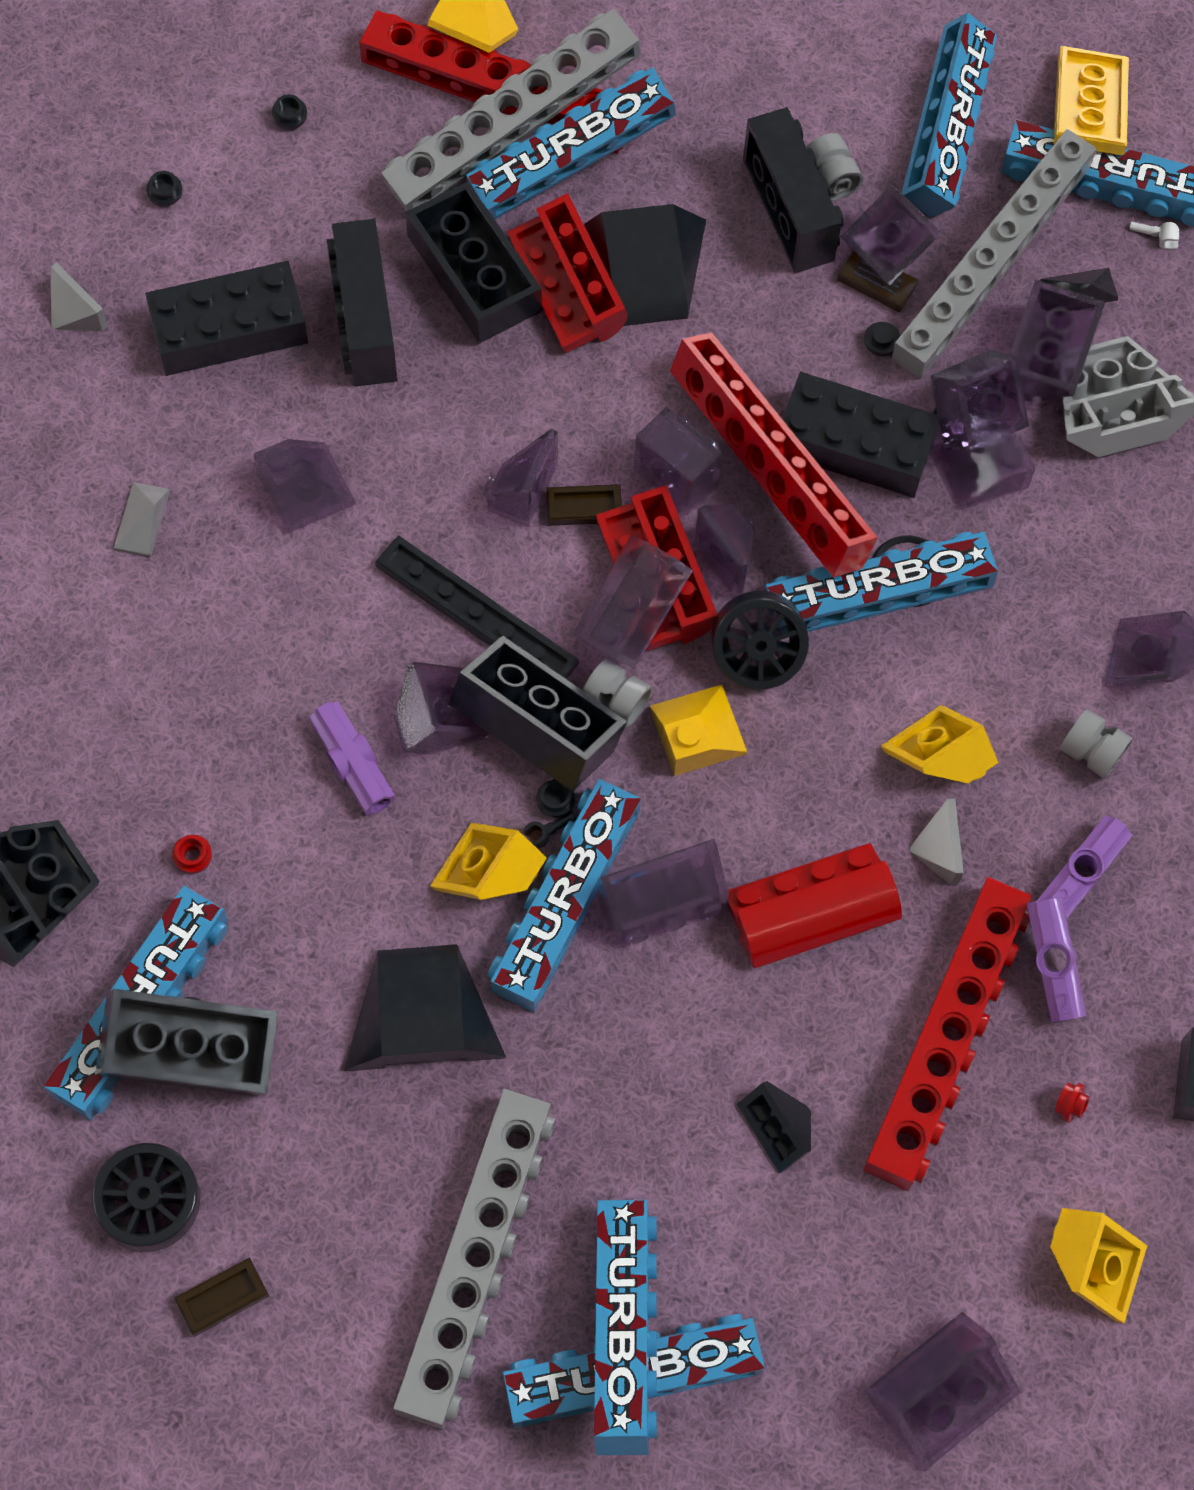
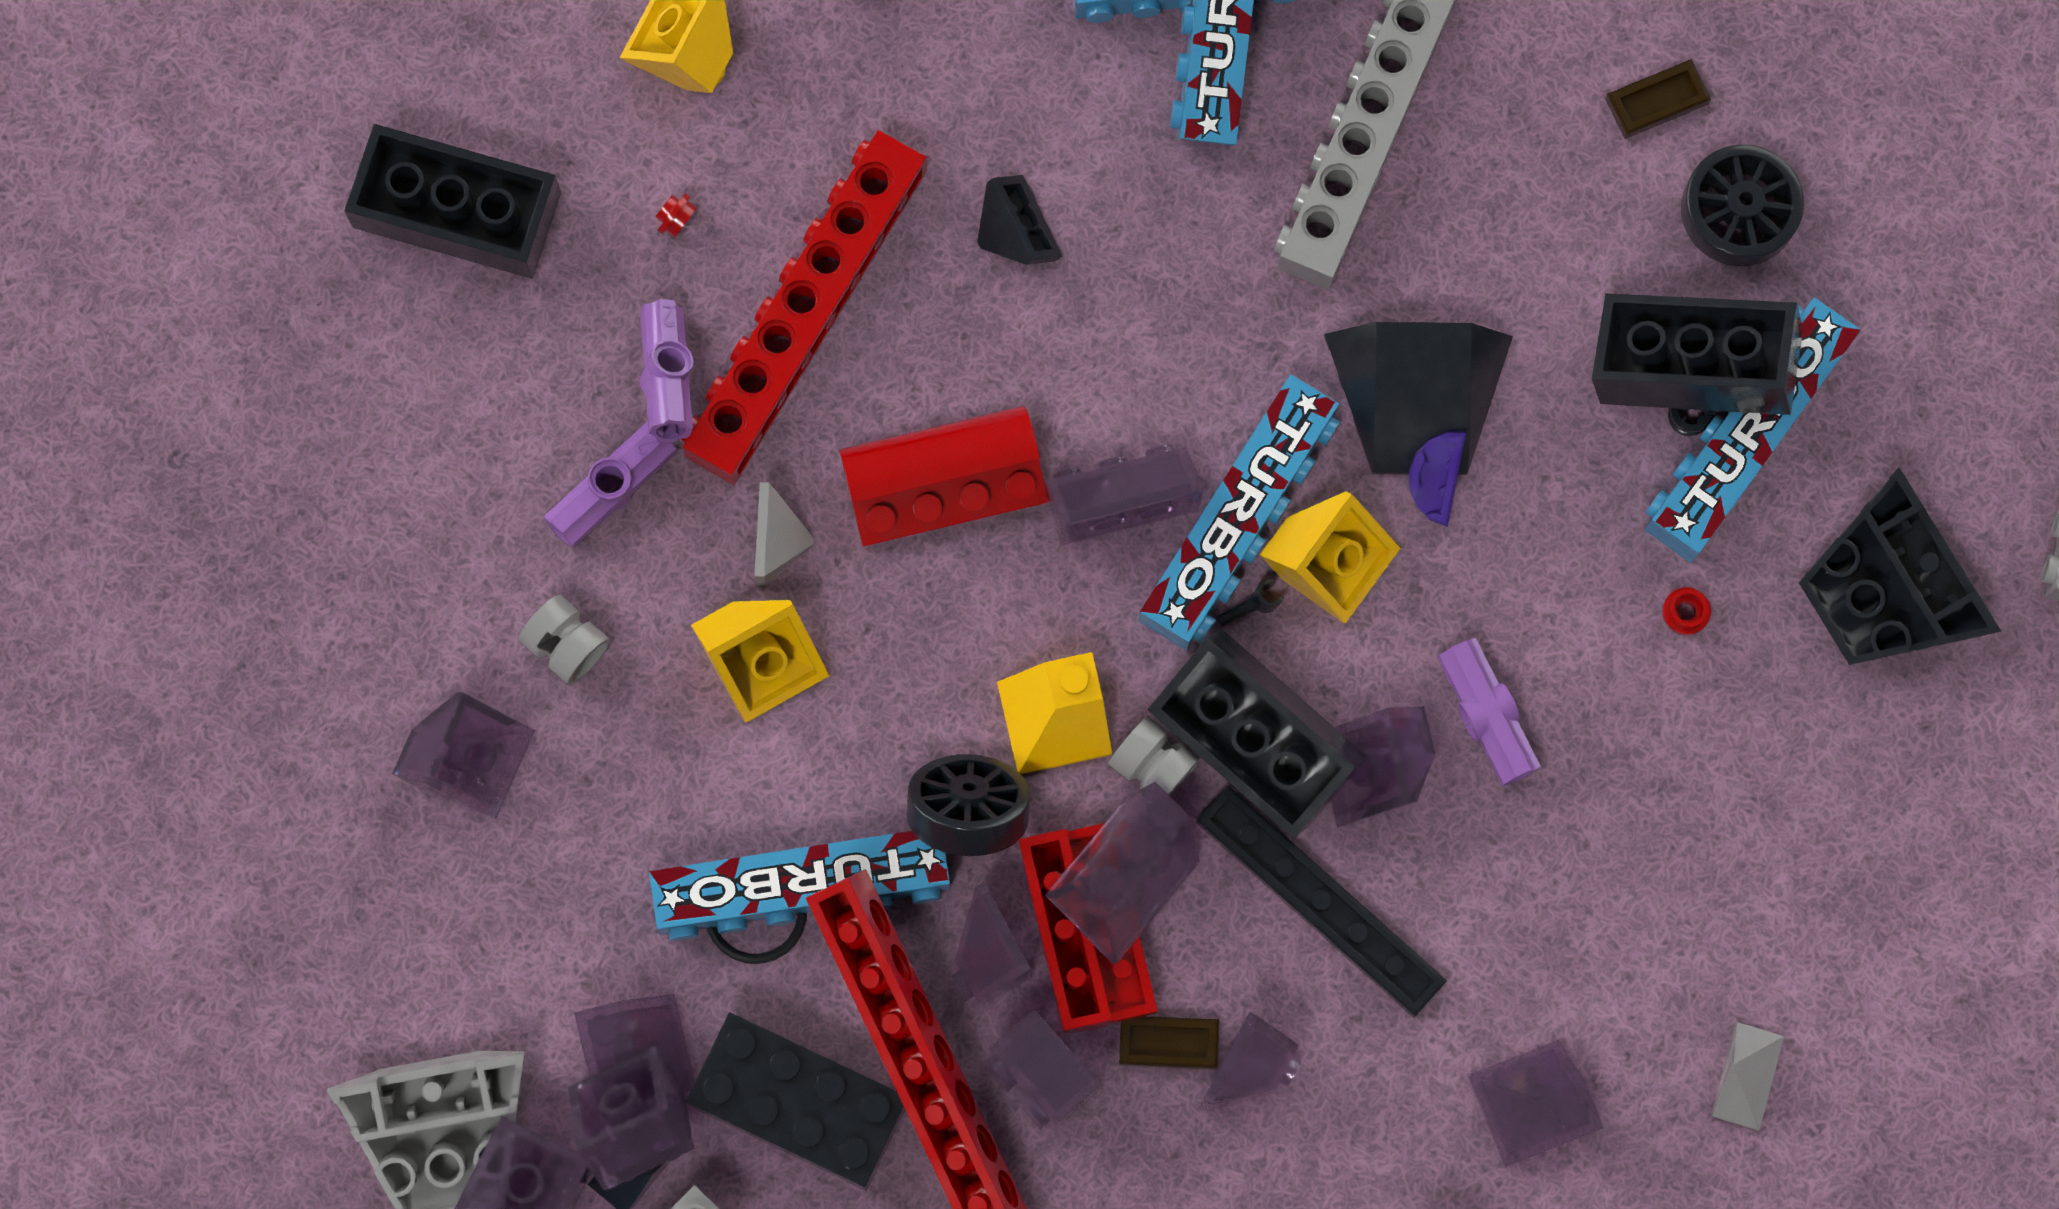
camera: 175 degrees left, 10 degrees up
black plate [536,779,575,818] -> none
none -> dark purple tile [1409,432,1466,527]

